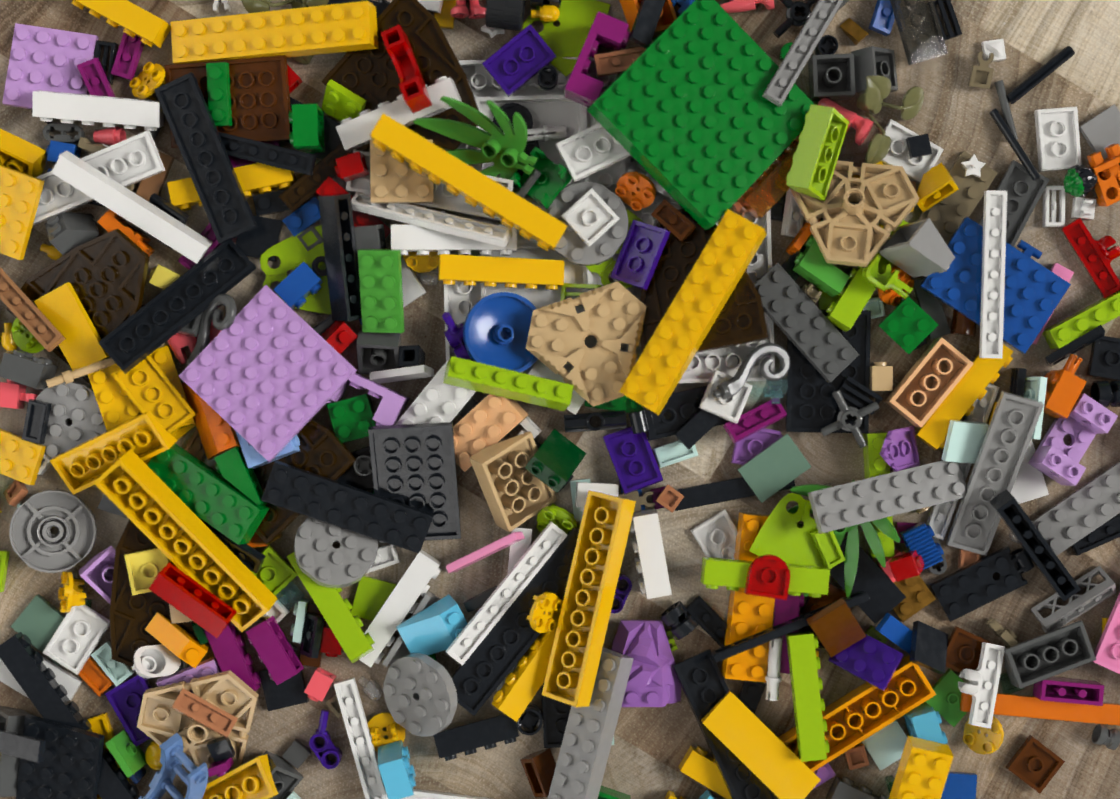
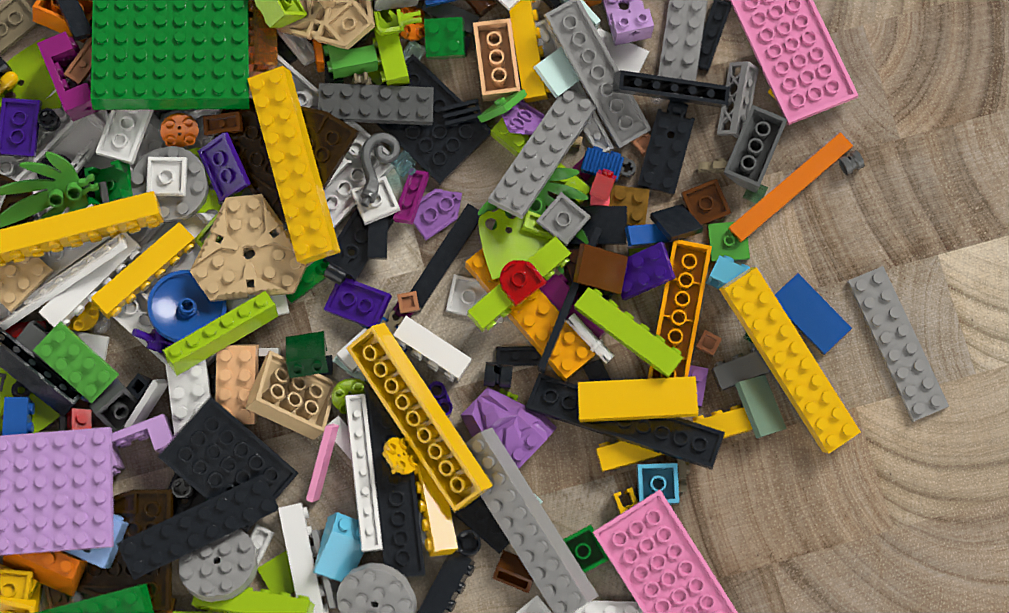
camera: 50 degrees left, 10 degrees down
green slope [214,447,267,505] -> none
green brick [327,394,377,443] -> none
dark grey beam [463,586,498,612] -> none
black piece [564,410,627,433] -> none
light aqua tile [653,440,698,468] -> none
sand green tile [737,433,812,503] -> none
dark grey bar [820,390,880,448] -> none
light aqua tile [862,720,907,771] -> none
tan brick [869,362,893,391] -> none
white plate [958,642,1005,729] -> none
yellow plate [963,716,1004,755] -> none
reddish brown plate [1006,735,1065,794] -> none
magenta brick [1033,677,1104,706] -> none
none -> bright green plate [478,89,527,122]
none -> light grey tile [536,192,591,246]

